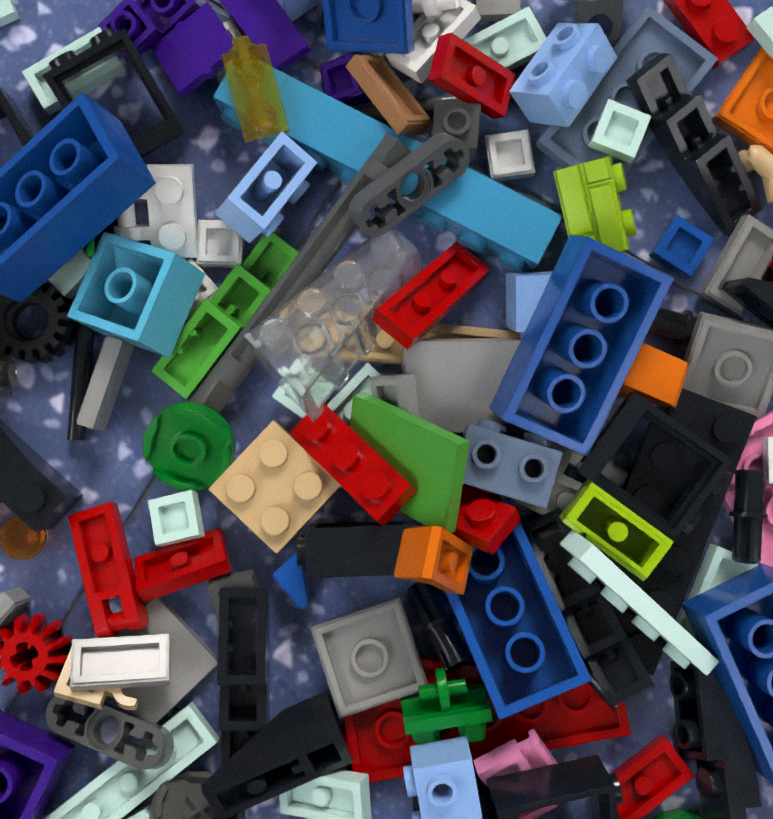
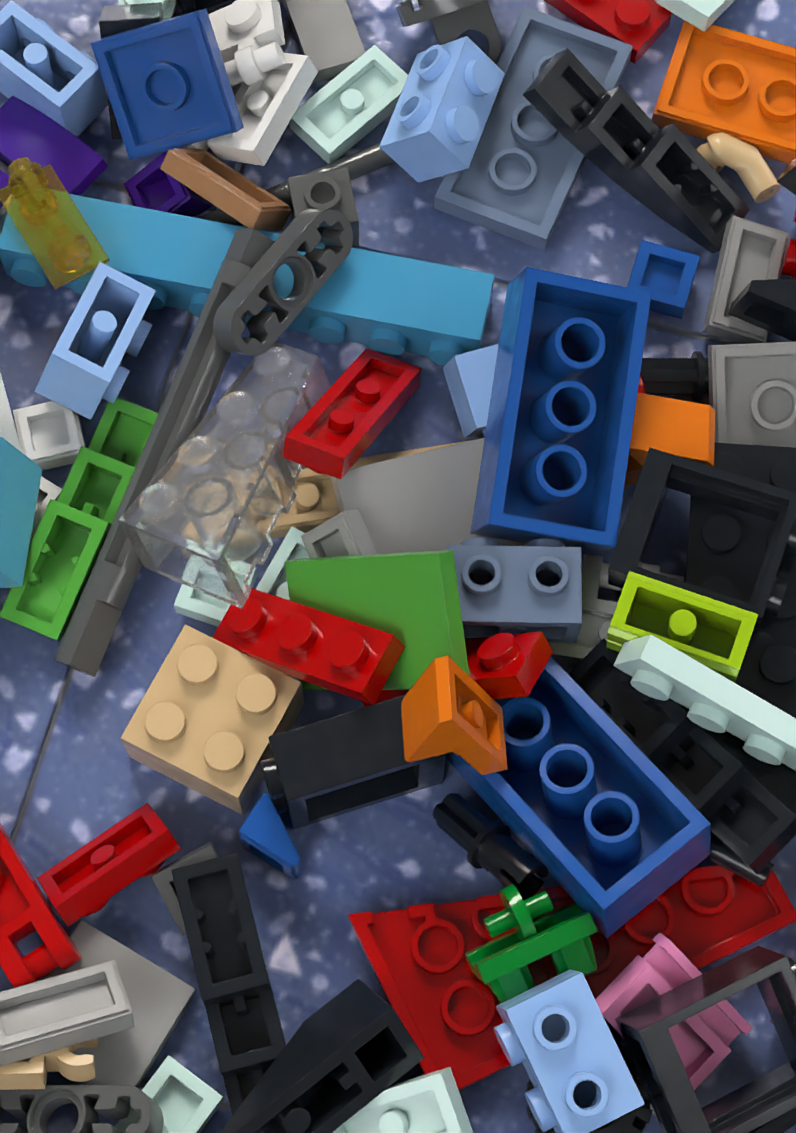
camera: 15 degrees left, 15 degrees down
green tile [143,402,236,491] -> none
light aqua plate [148,490,205,547] -> none
light grey tile [310,596,428,718] -> none
red plate [428,33,515,119] -> none
white tile [483,129,535,182] -> none
lime brick [553,155,637,252] -> none
light aqua plate [588,99,651,163] -> none

